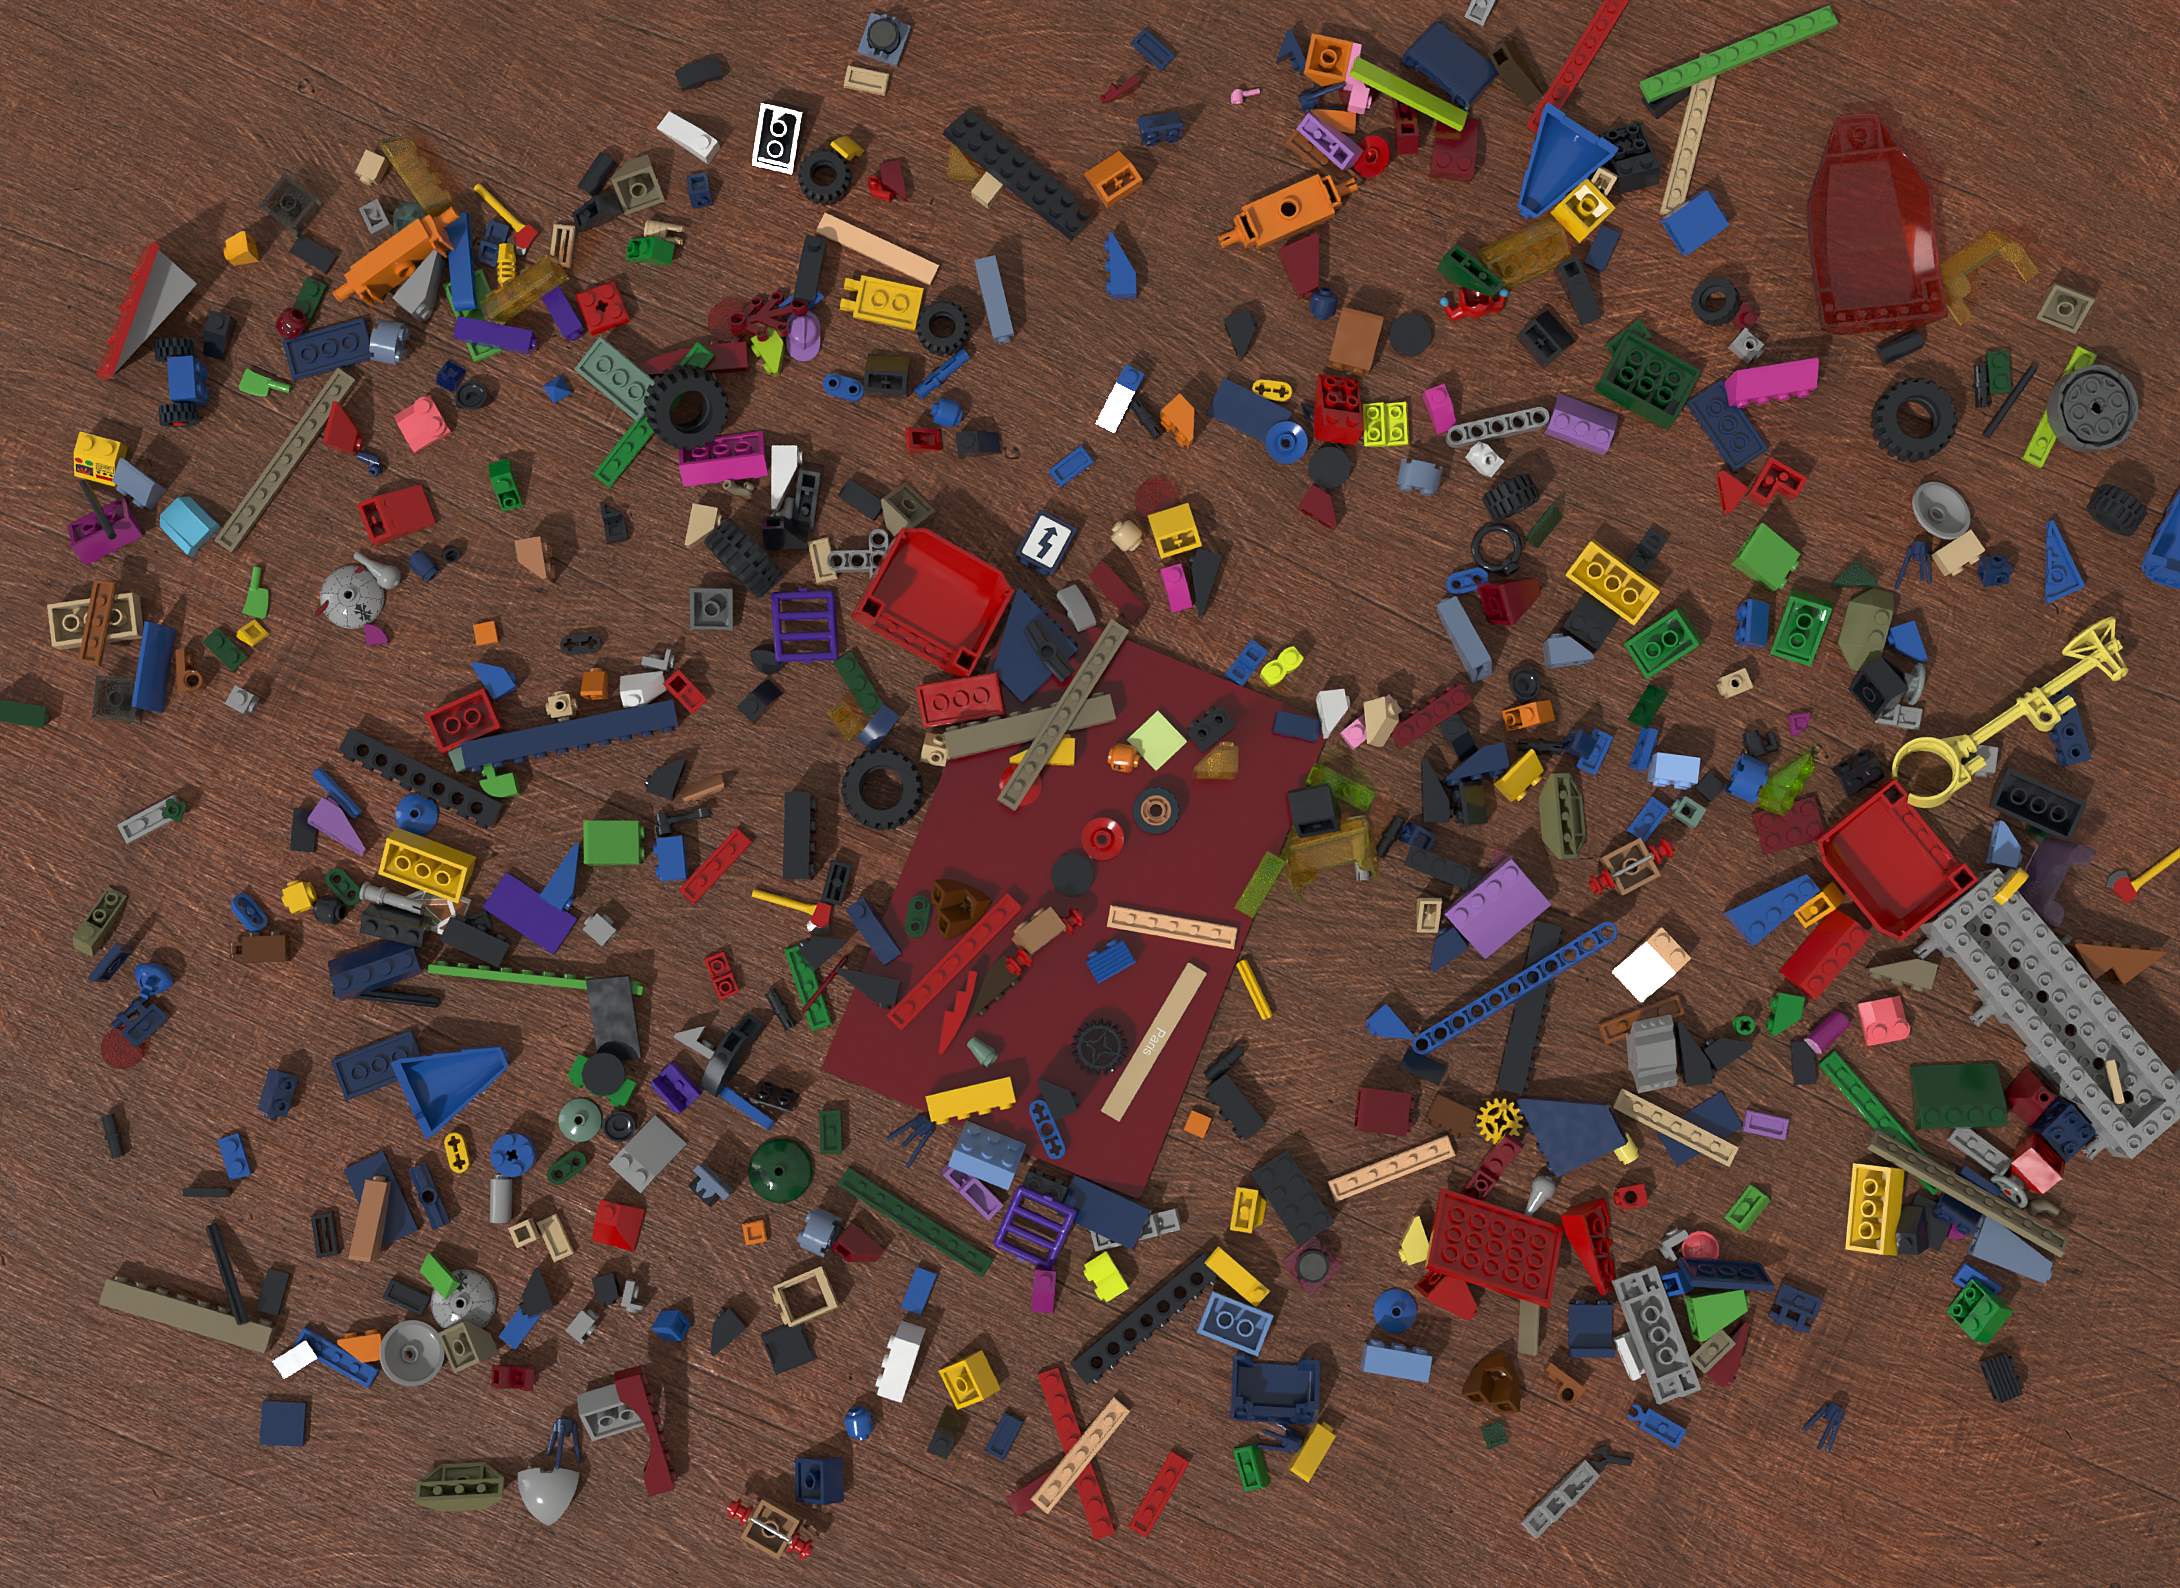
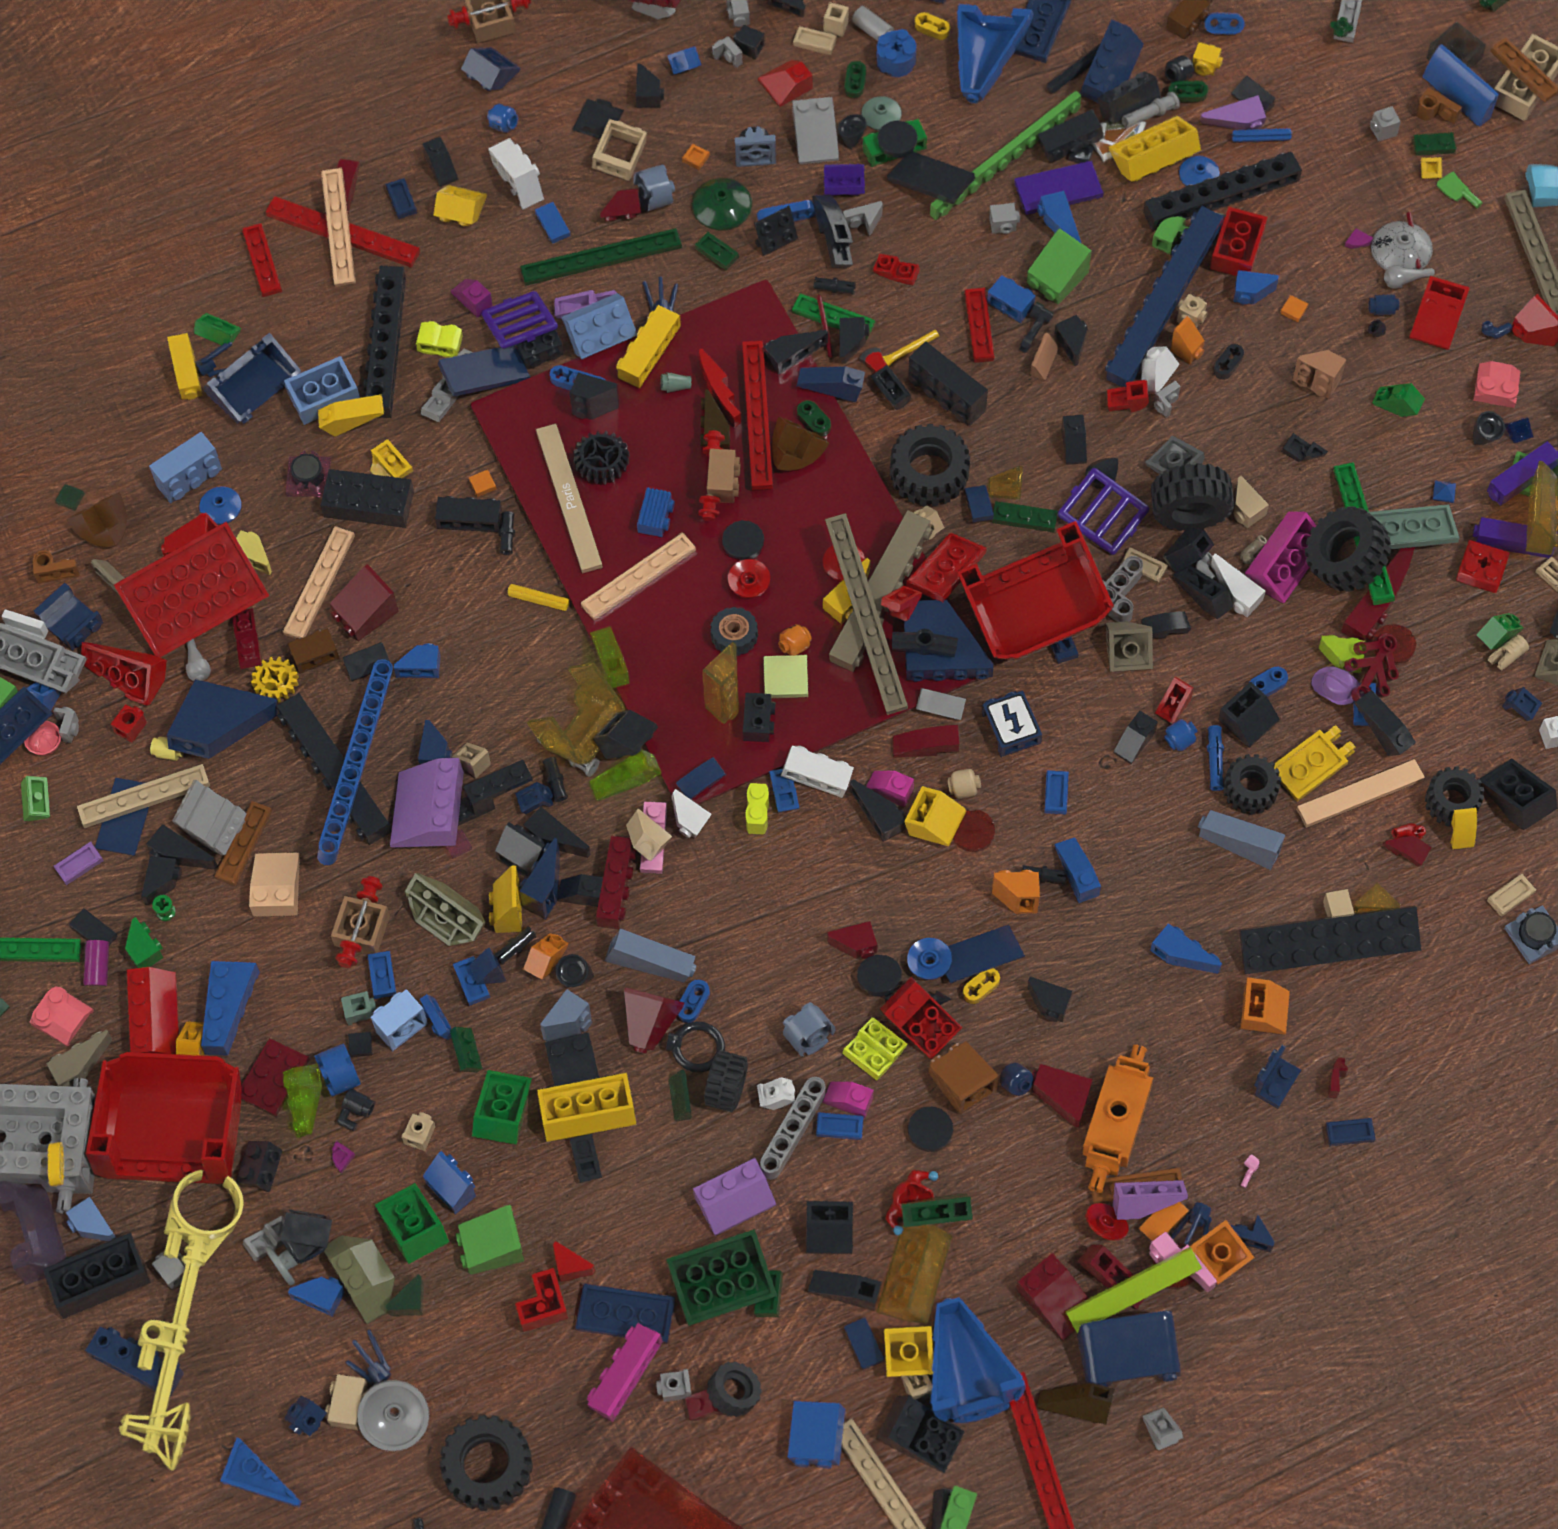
camera: 135 degrees right, 20 degrees down
none -> white brick [781,745,854,798]
none -> blue tile [816,1112,864,1140]
none -> red slope [881,586,922,621]

